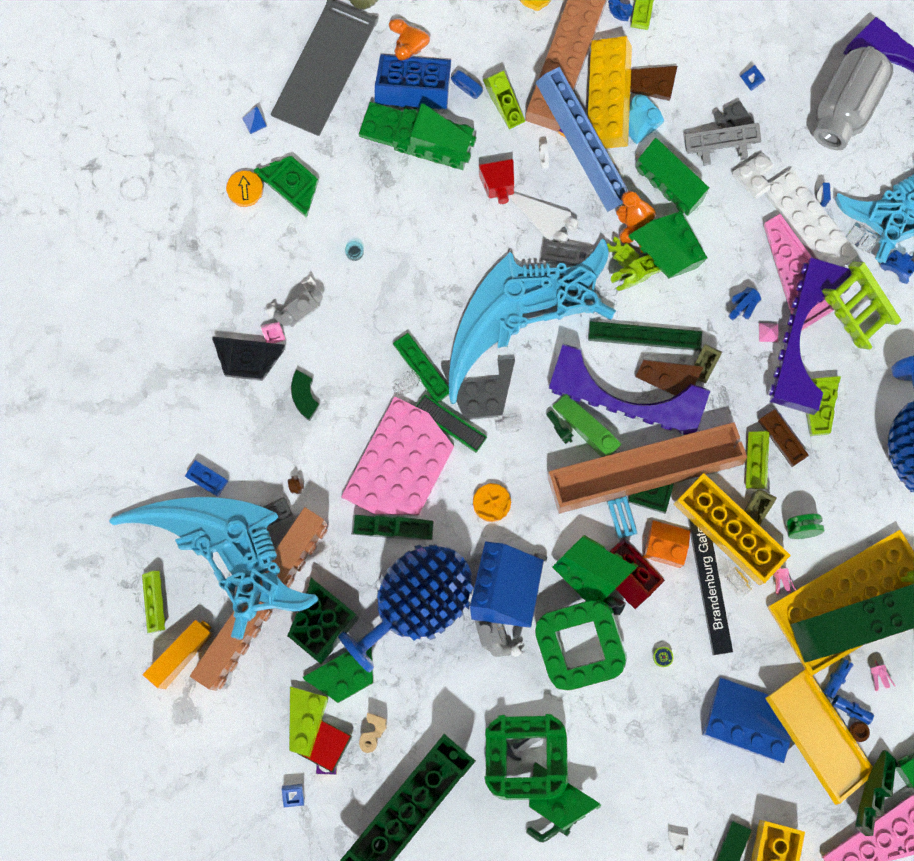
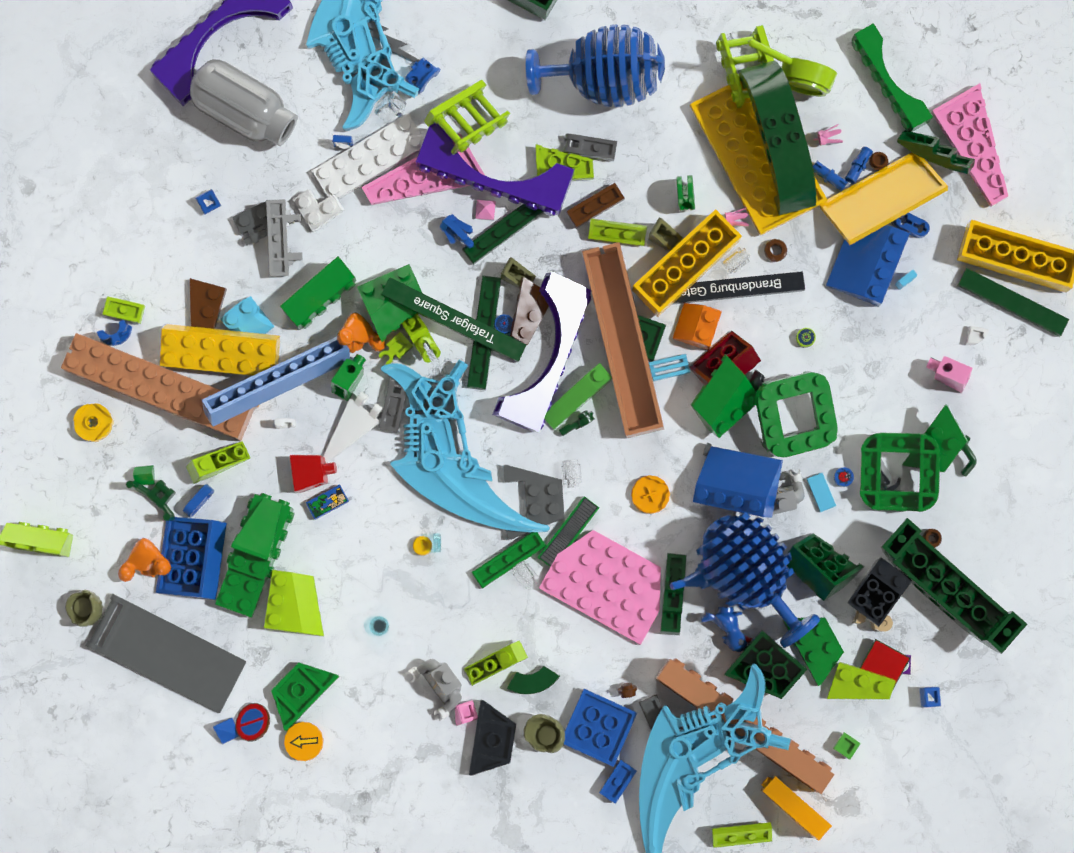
camera: 85 degrees left, 5 degrees up
none -> dark green piece [126,480,176,521]
none -> green slope [133,465,155,485]
none -> piece [235,703,270,742]
none -> lime wedge [264,570,324,636]
none -> tile [306,485,349,520]
none -> green torso [331,354,366,401]
none -> dark green tile [381,277,526,362]
none -> yellow tile [413,536,432,556]
none -> clear light blue tile [433,533,441,553]
none -> dark green tile [462,204,544,265]
none -> lime slope [464,640,528,686]
none -> dark blue tile [495,314,513,334]
none -> olive piece [523,714,565,753]
none -> flat silver plate [562,133,617,161]
none -> blue plate [564,689,637,767]
none -> blue piece [670,568,712,590]
none -> blue animal [701,606,753,652]
none -> reddish brown piece [764,239,788,262]
none -> dark green wedge [786,534,865,601]
none -> medium azure piece [807,473,836,512]
none -> bright green plate [833,732,861,760]
none -> tile [834,467,854,487]
none -> black slope [847,557,912,627]
none -> blue beam [894,213,930,238]
none -> medium azure tile [895,270,917,290]
none -> reddish brown plate [922,529,942,548]
none -> bright pink torso [926,356,973,393]

